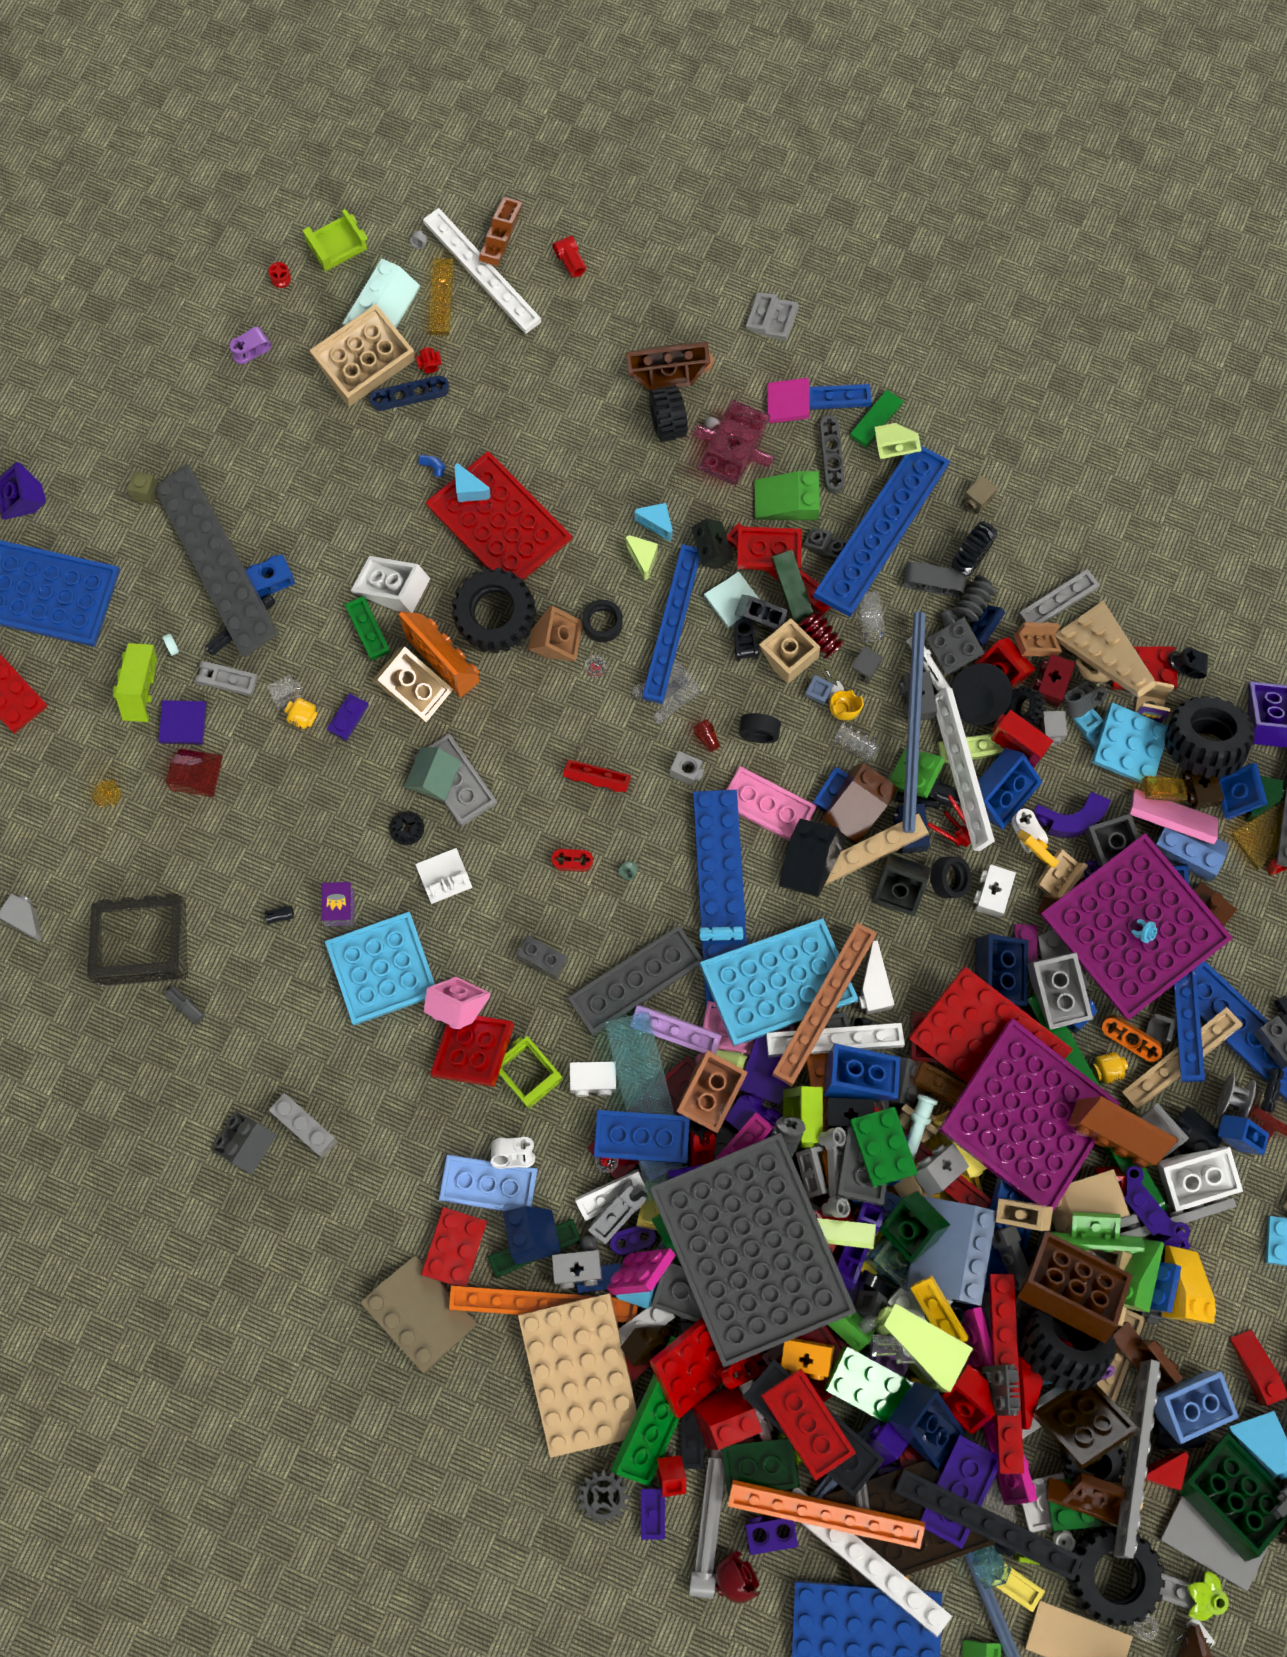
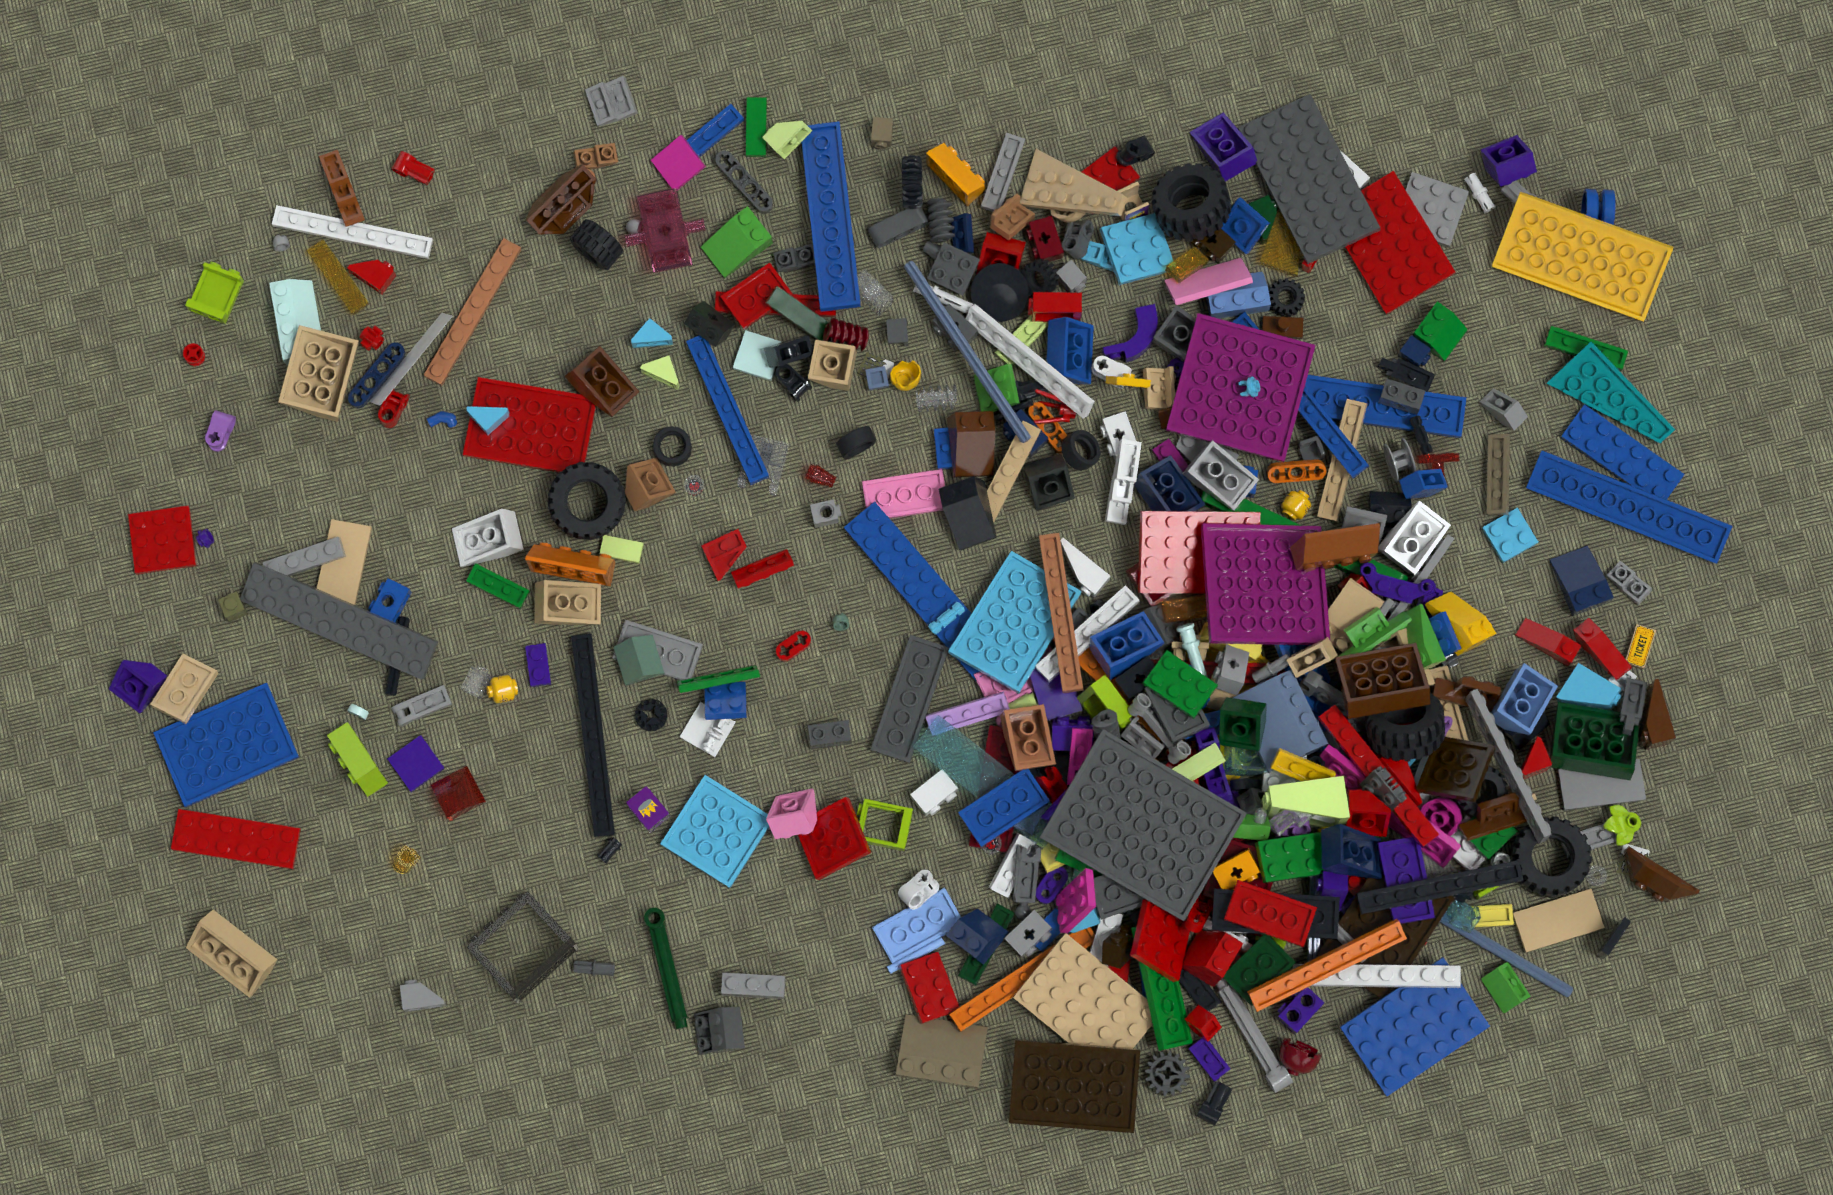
camera: 35 degrees left, 5 degrees up
none -> red plate [128,505,197,575]
none -> tan plate [150,654,218,724]
none -> dark purple plate [196,529,214,548]
none -> light grey plate [263,537,346,576]
none -> tan tile [317,519,372,605]
none -> red slope [347,260,396,295]
none -> white sticker [369,313,453,406]
none -> red piece [378,389,410,428]
none -> nougat plate [424,238,522,386]
none -> reddish brown slope [565,346,640,417]
none -> black plate [571,633,615,838]
none -> medium nougat slope [573,143,618,169]
none -> yellowish green tile [599,535,644,564]
none -> dark green piece [644,908,689,1030]
none -> green tile [676,665,760,693]
none -> red wing [701,529,747,581]
none -> blue plate [705,682,747,720]
none -> light blue bar [887,937,945,974]
none -> light orange slope [926,143,985,207]
none -> dark brown plate [1009,1039,1141,1133]
none -> orange beam [1028,402,1068,454]
none -> white slope [1105,439,1142,525]
none -> black piece [1196,1081,1232,1126]
none -> light grey axle [1252,654,1289,685]
none -> black tyre [1269,278,1305,317]
none -> dark pink cylinder [1420,797,1462,836]

